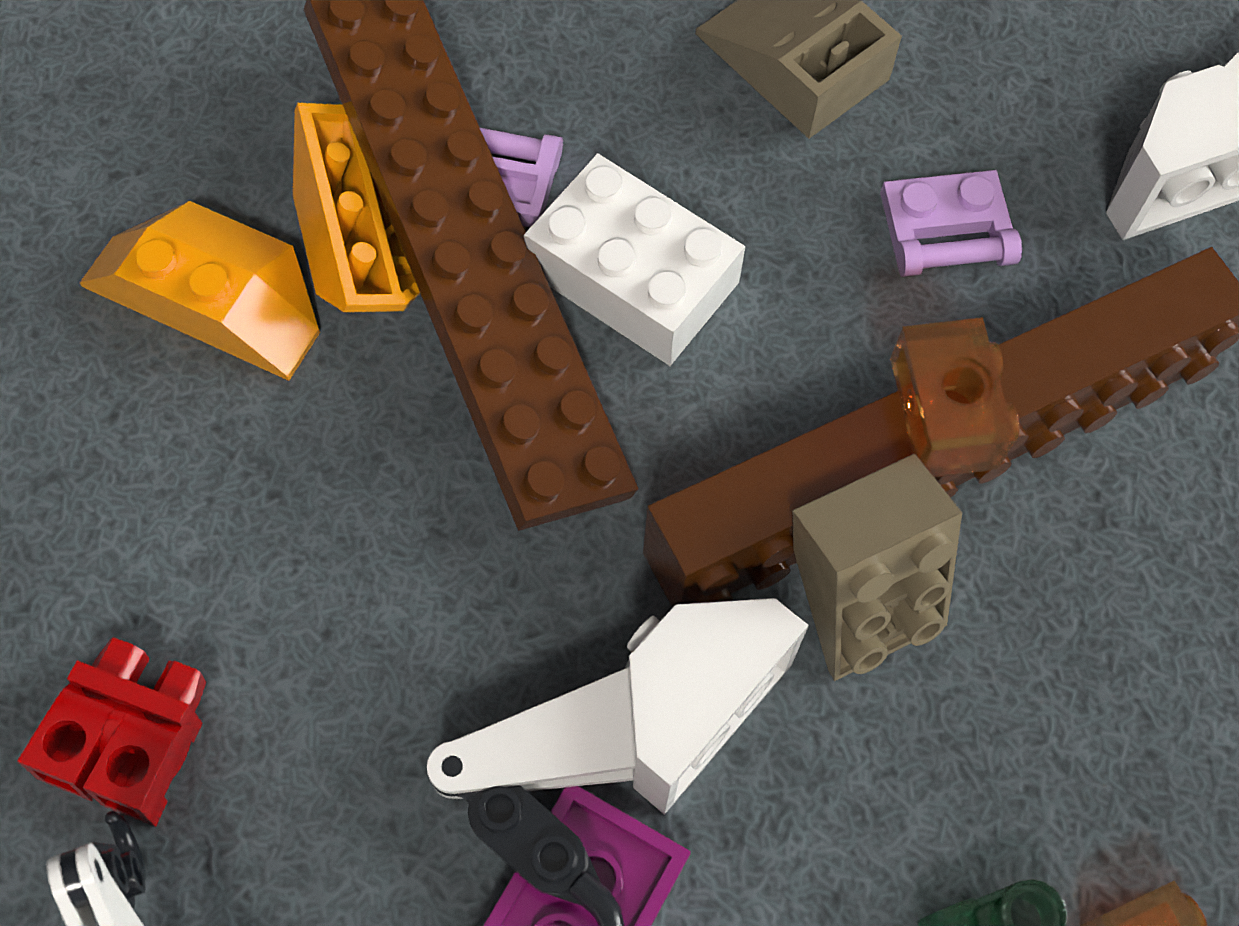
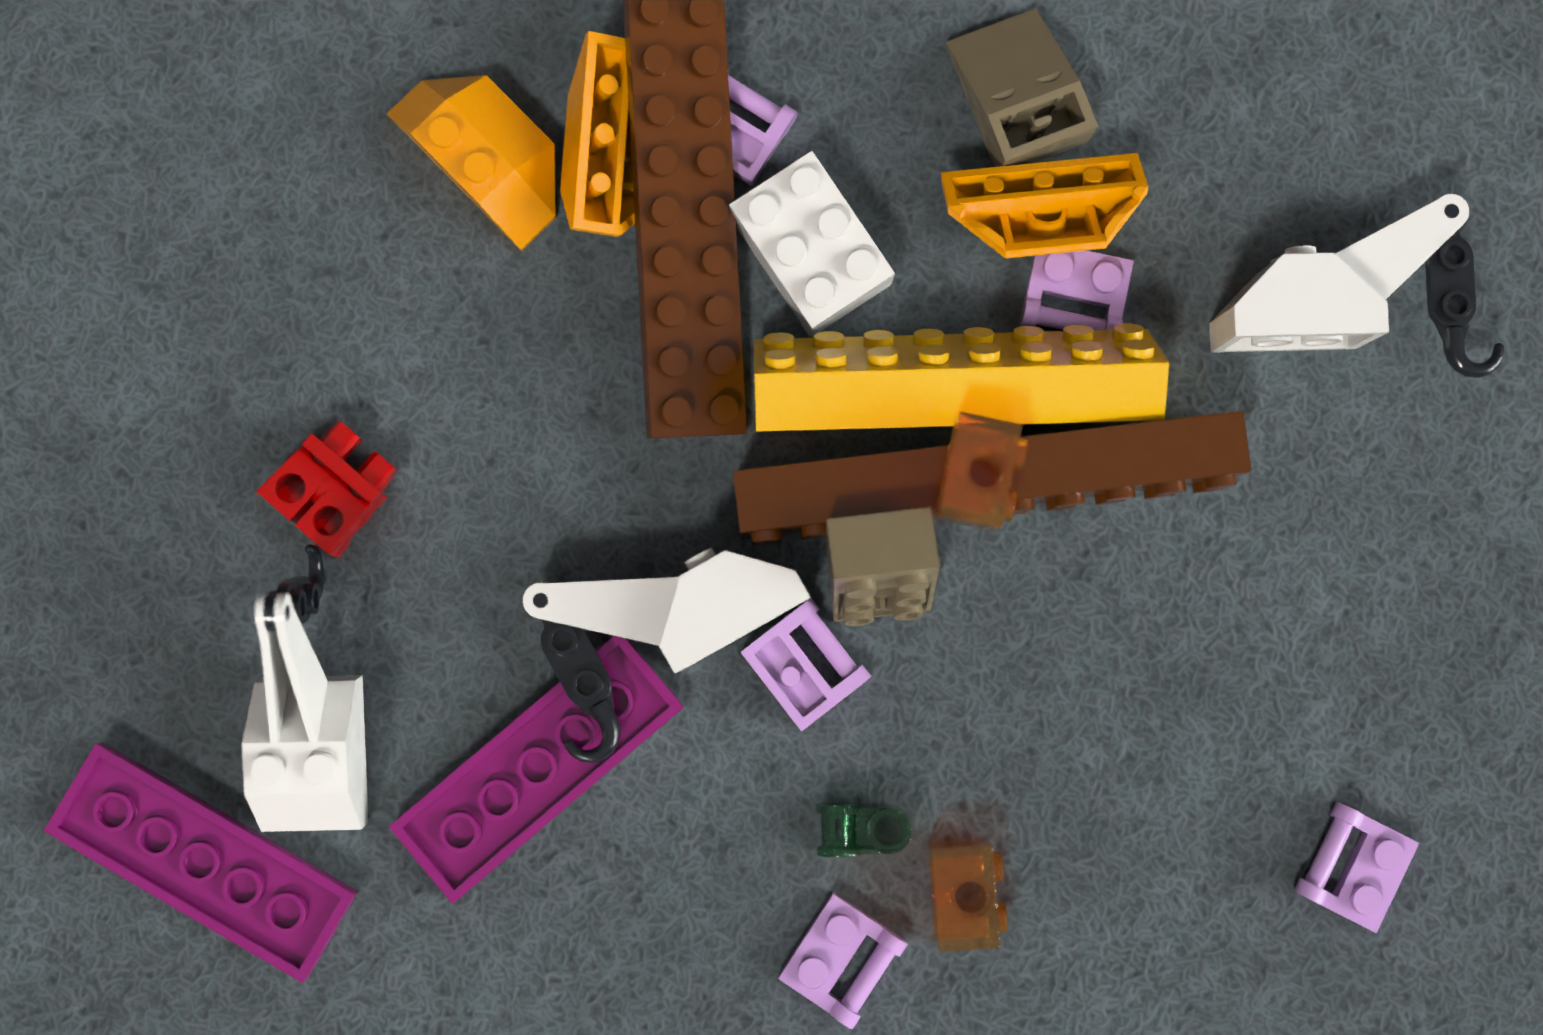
camera: 20 degrees right, 20 degrees up
none -> lavender plate [741,598,871,732]
none -> yellow brick [754,323,1169,431]
none -> light orange wedge [941,153,1148,258]

